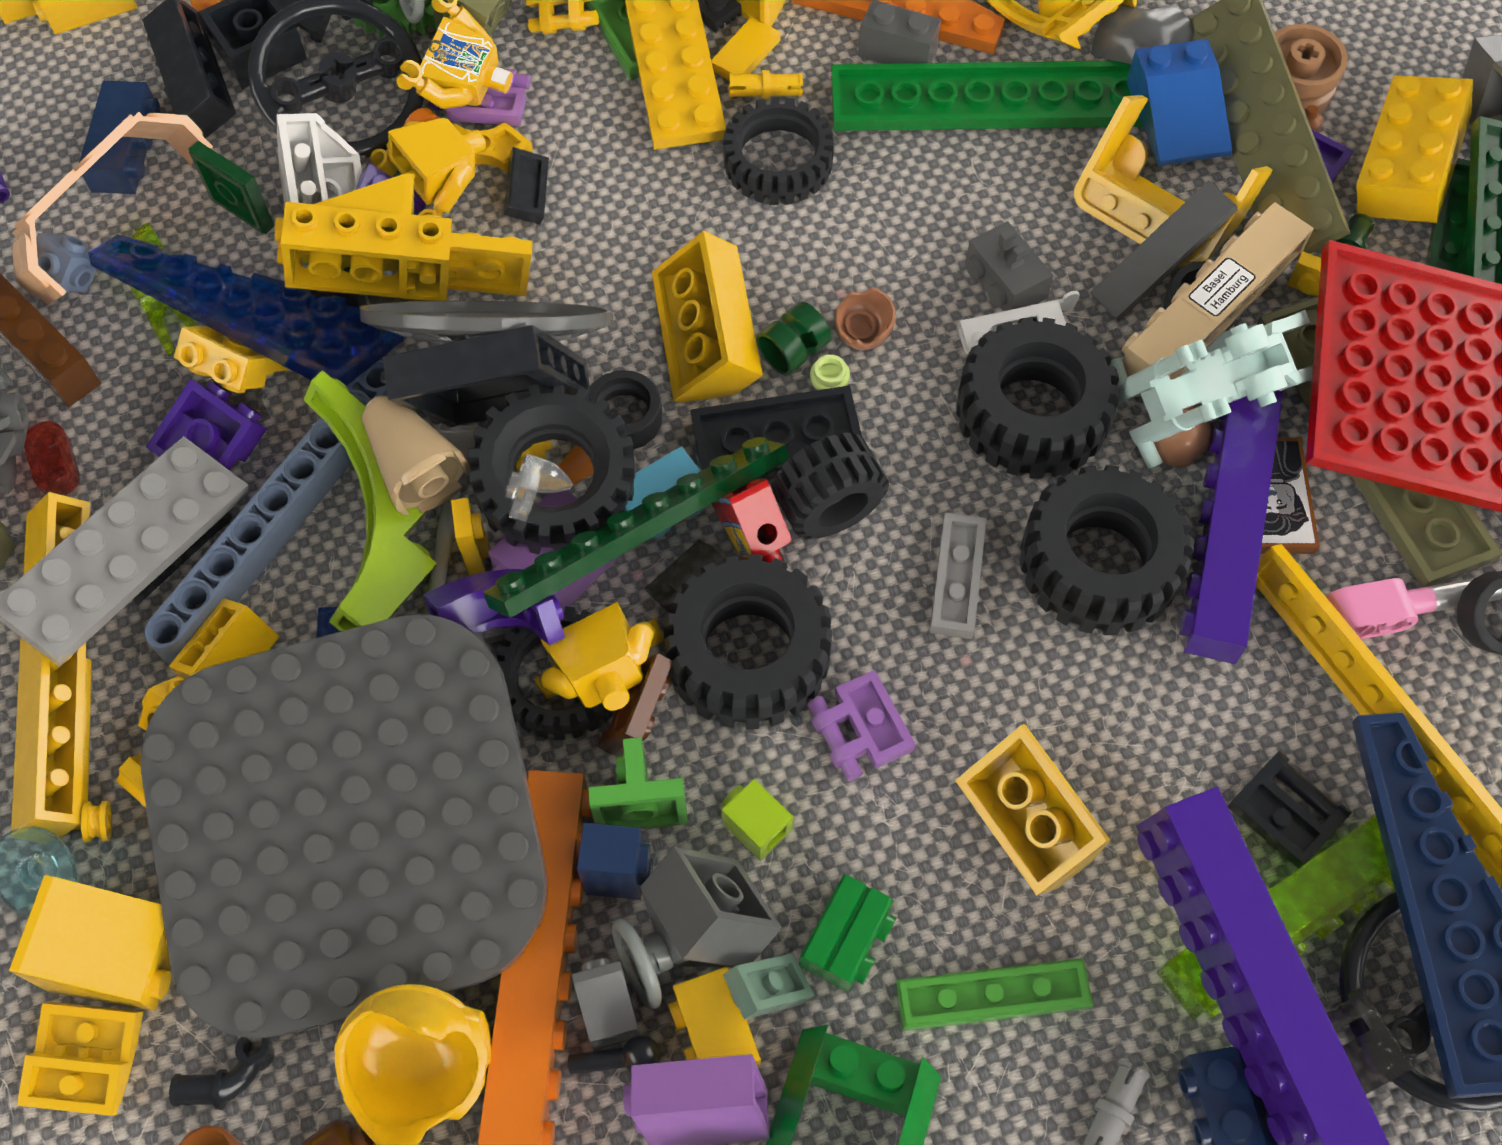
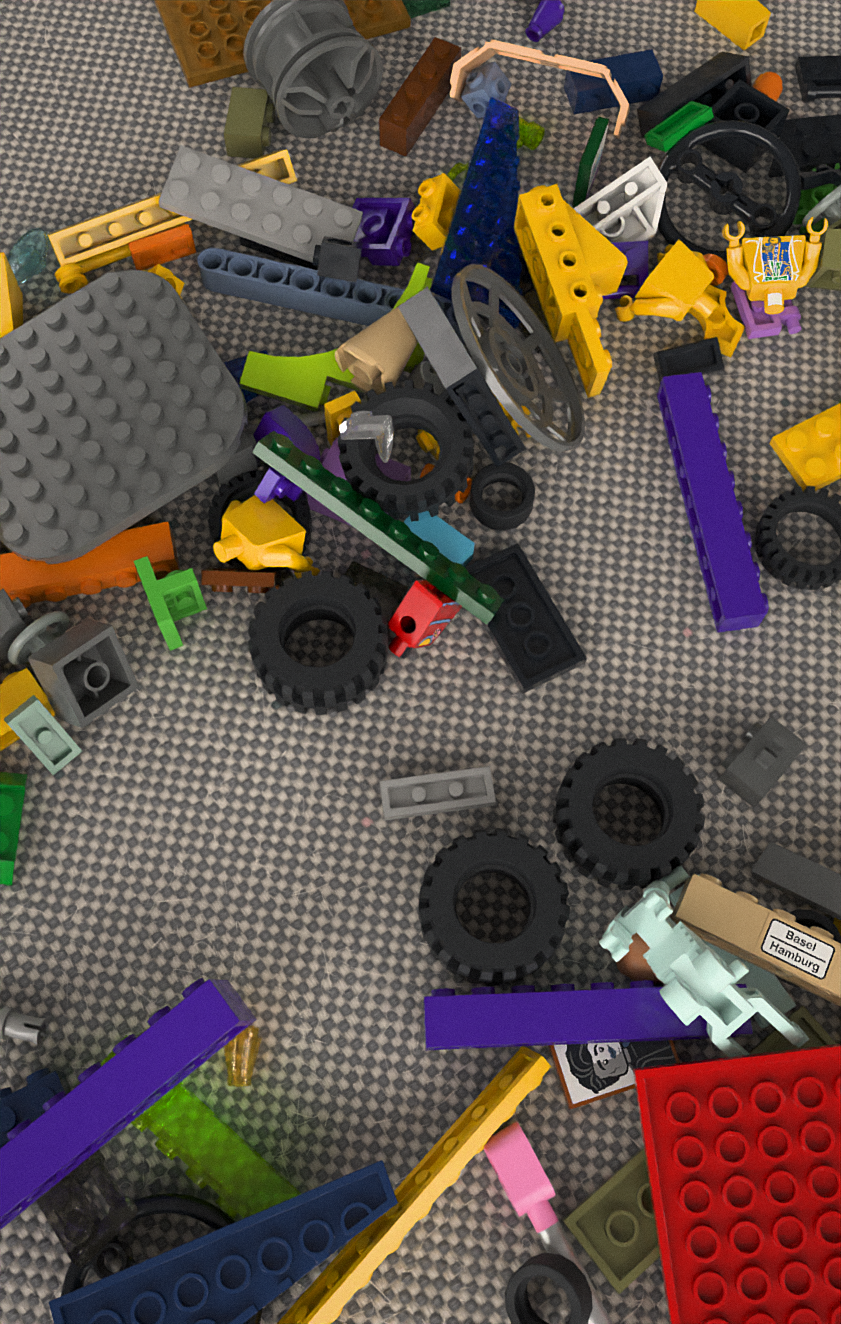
camera: 70 degrees right, 5 degrees up
clear red plate [24,421,80,496] -> none
yellow brick [168,598,280,679] -> none
dark blue brick [577,823,653,900] -> none
yellow slope [652,230,763,403] -> none
lime brick [721,779,793,861] -> none
dark green wheel [756,301,832,376] -> none
black tyre [771,433,889,539] -> none
green brick [799,874,897,992] -> none
medium lavender plate [807,670,916,782] -> none
yellowish green plate [810,355,850,390] -> none
nougat hair [834,287,896,350] -> none
bright green tile [895,958,1093,1031] -> none
yellow slope [955,724,1110,896] -> none
white piece [957,291,1080,355] -> none
black plate [1227,750,1352,870] -> none
none -> orange plate [128,224,196,270]
none -> black brick [313,236,363,282]
none -> green tile [644,101,714,152]
none -> dark purple brick [657,372,769,633]

